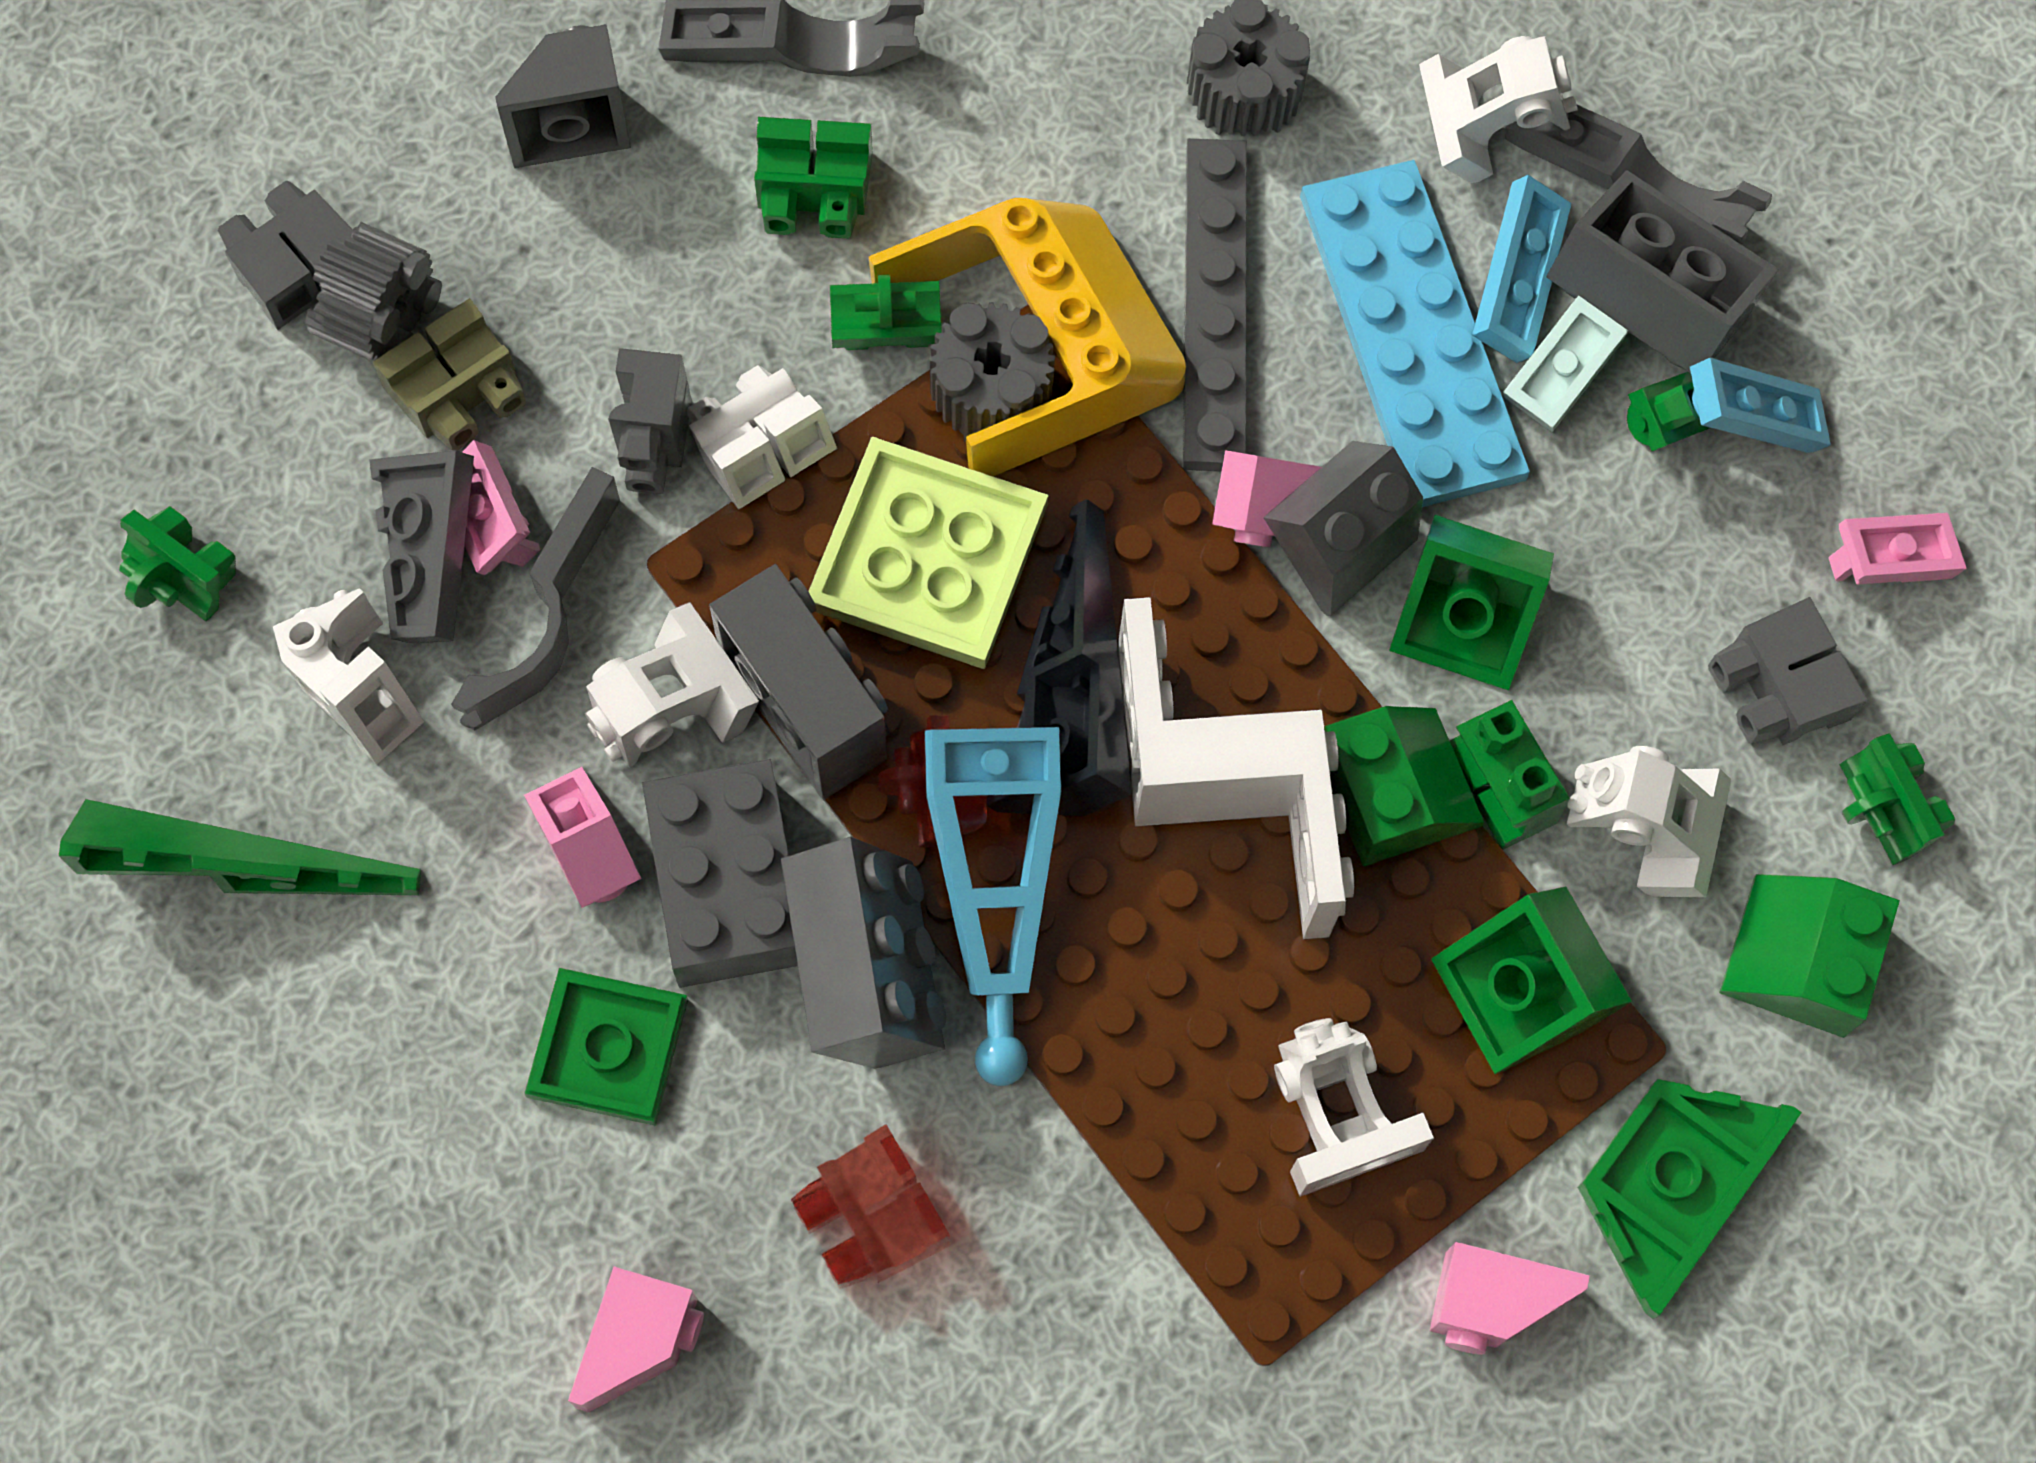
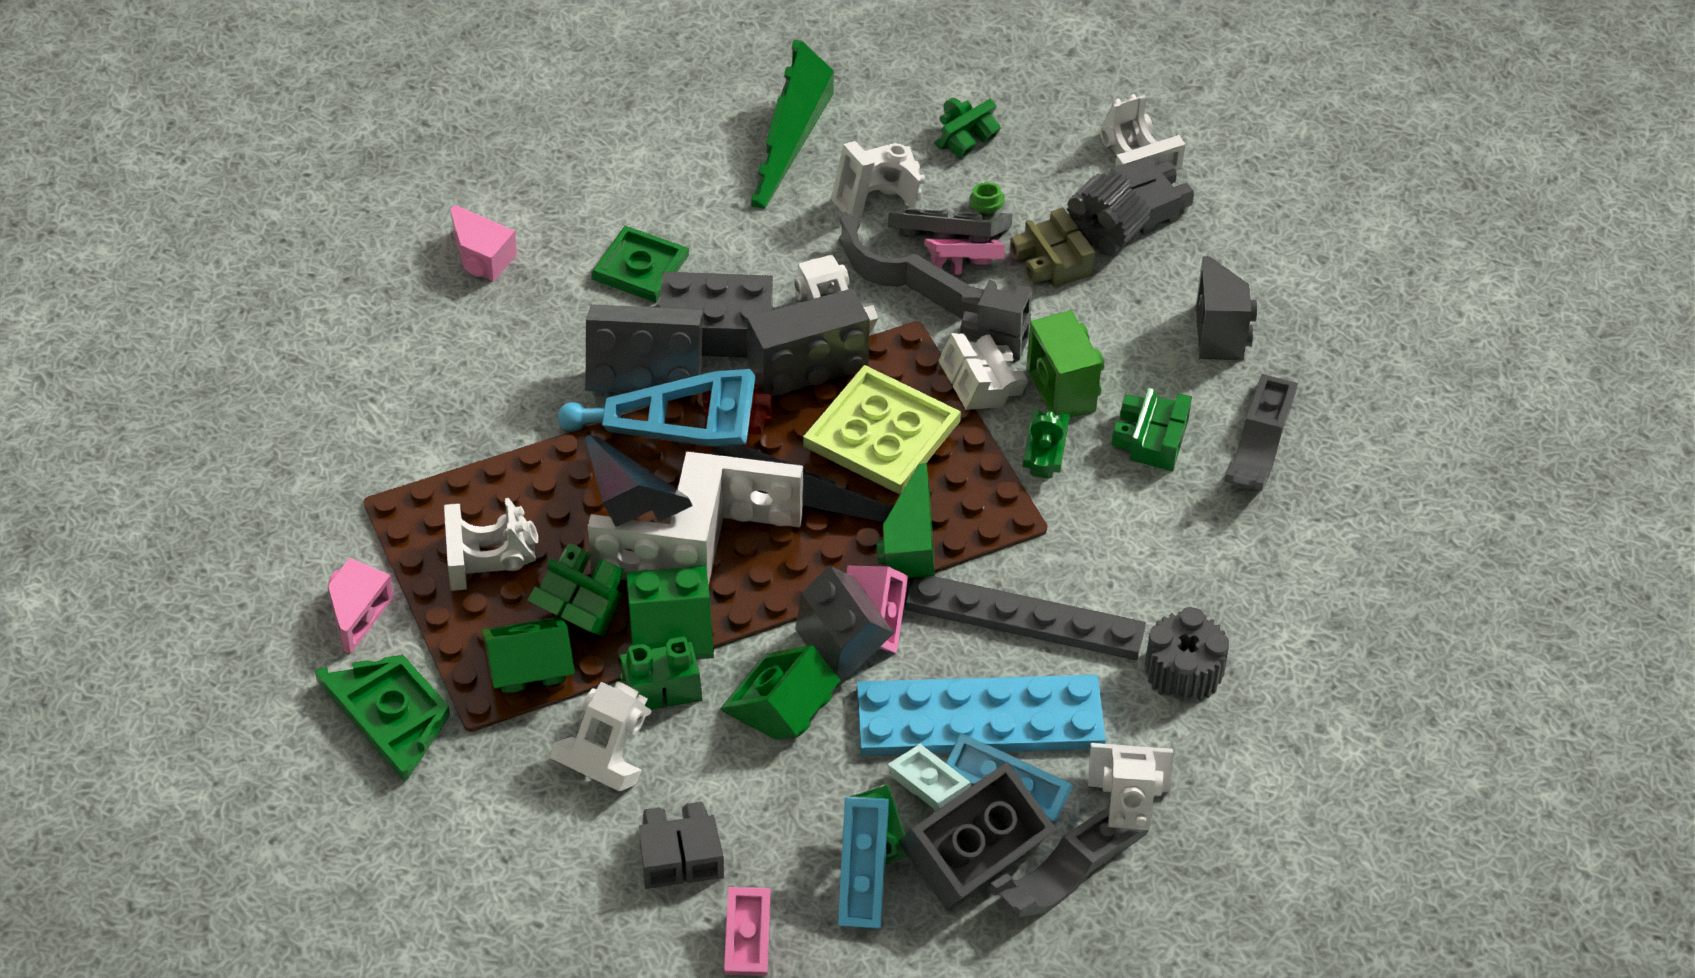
camera: 105 degrees right, 20 degrees down
bright pink slope [524,767,641,908] -> none
clear red hips [791,1124,950,1290] -> none
yellow windscreen [868,198,1186,476] -> none
dark grey brick [930,302,1055,442] -> none
green slope [1719,874,1900,1038] -> none
green hips [1839,733,1955,865] -> none
none -> green hips [527,543,624,637]
none -> black wedge [585,435,693,527]
none -> green slope [877,463,935,578]
none -> bright green plate [969,182,1005,214]
none -> bright green brick [1026,310,1104,418]
none -> white tile [1100,94,1186,170]

